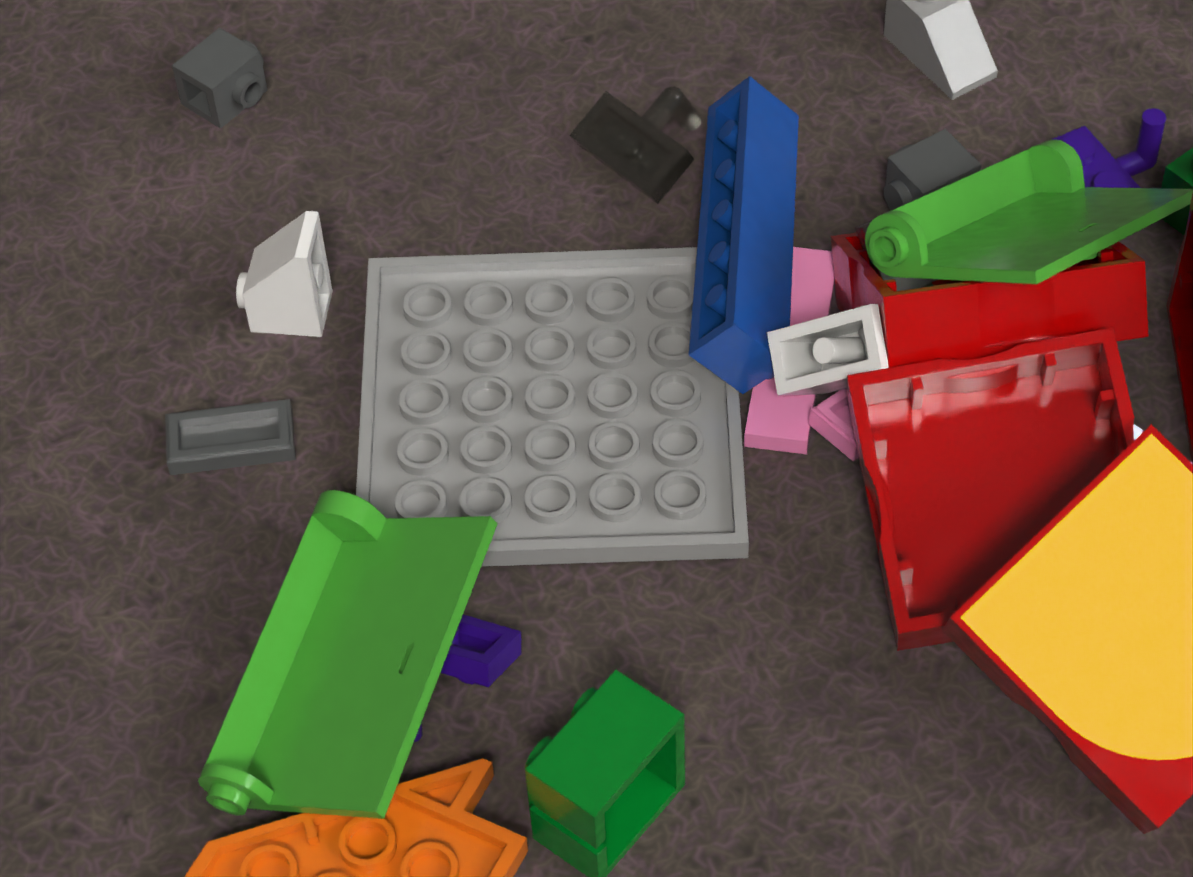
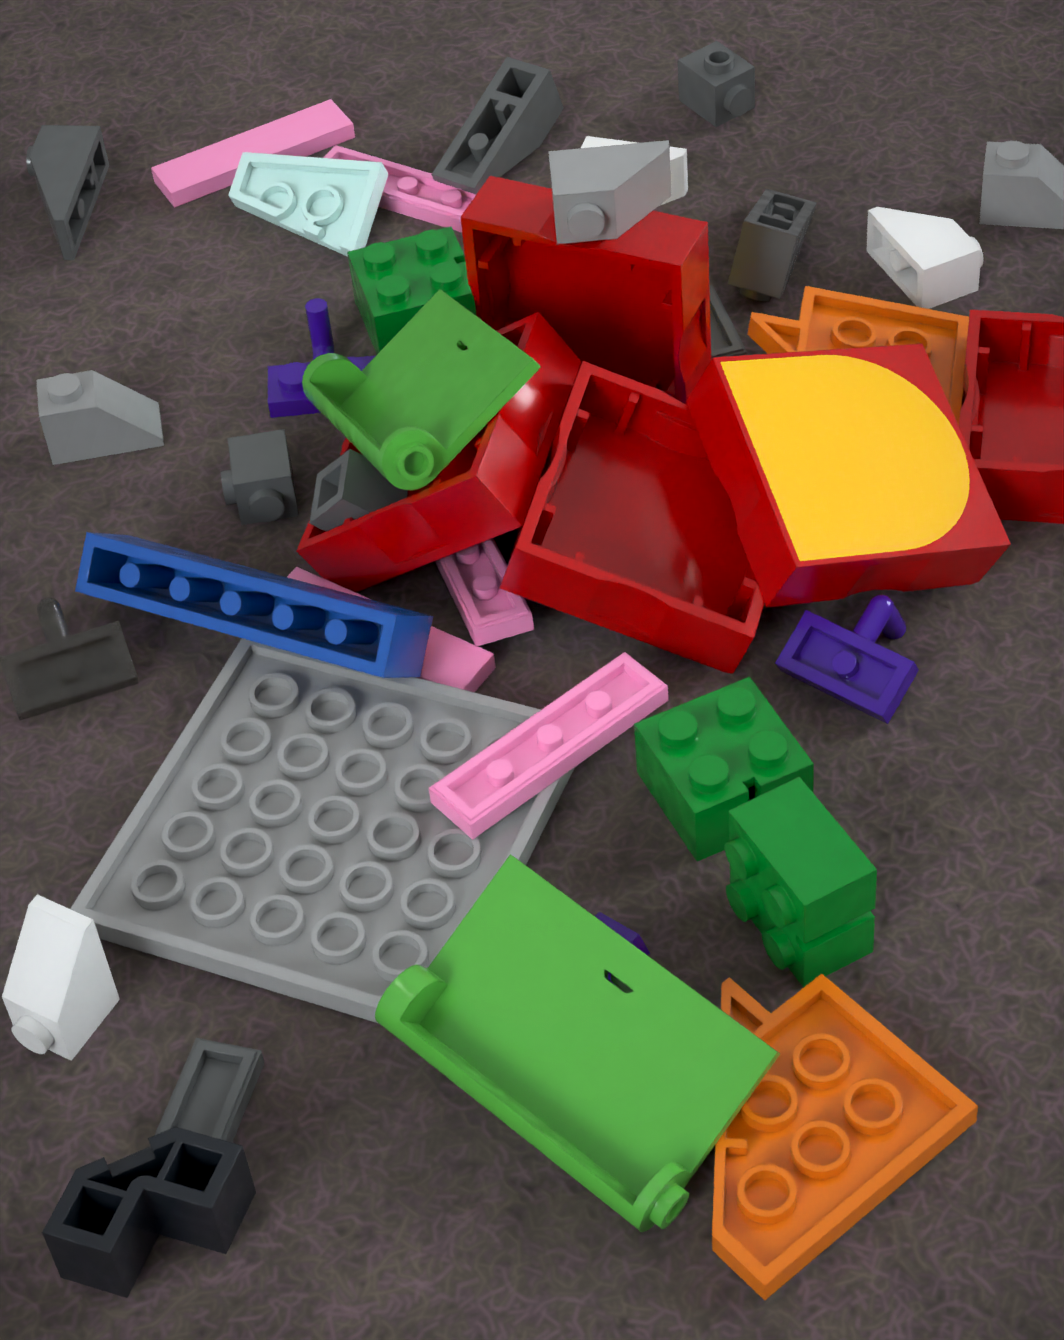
camera: 65 degrees left, 5 degrees down
white slope [767,304,889,396] -> none
none -> black brick [42,1127,256,1298]
none -> bright pink tile [429,652,669,840]
none -> green piece [634,676,814,862]
none -> dark purple plate [775,595,919,724]

